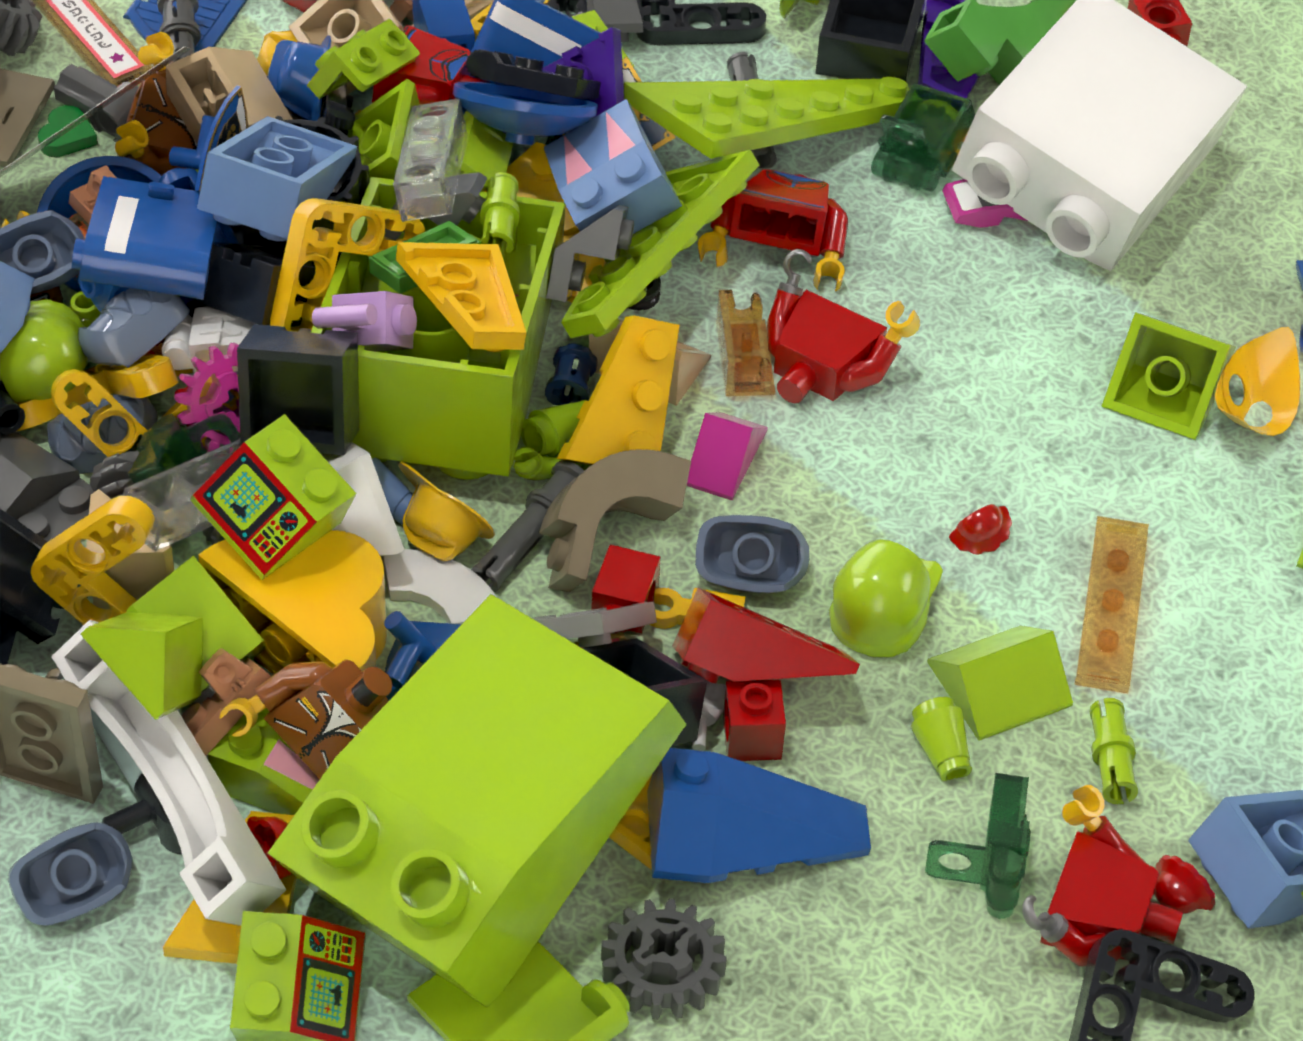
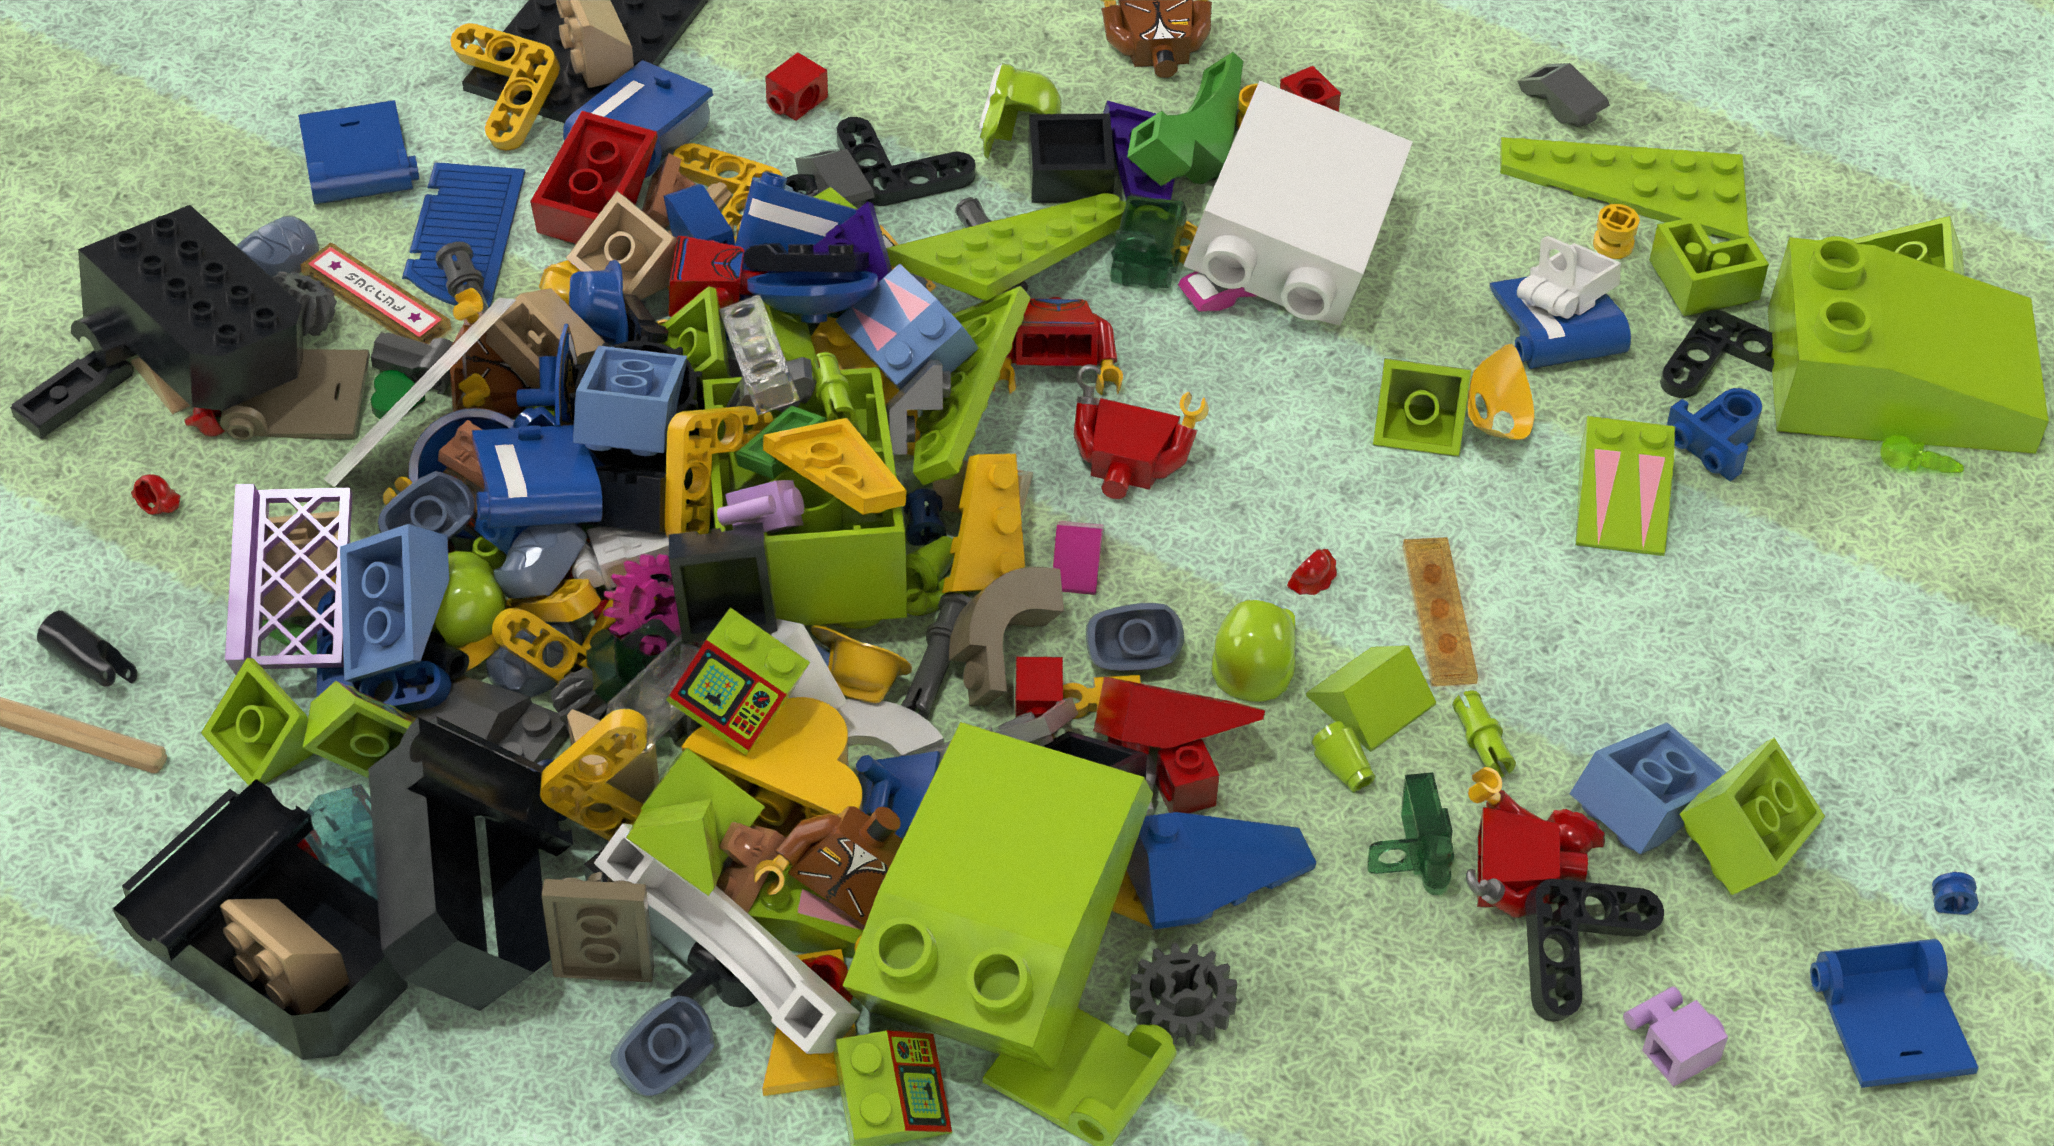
camera: 15 degrees left, 0 degrees up
lime bracket [307,18,420,99] -> none
clear orange hinge [716,290,775,396] -> none

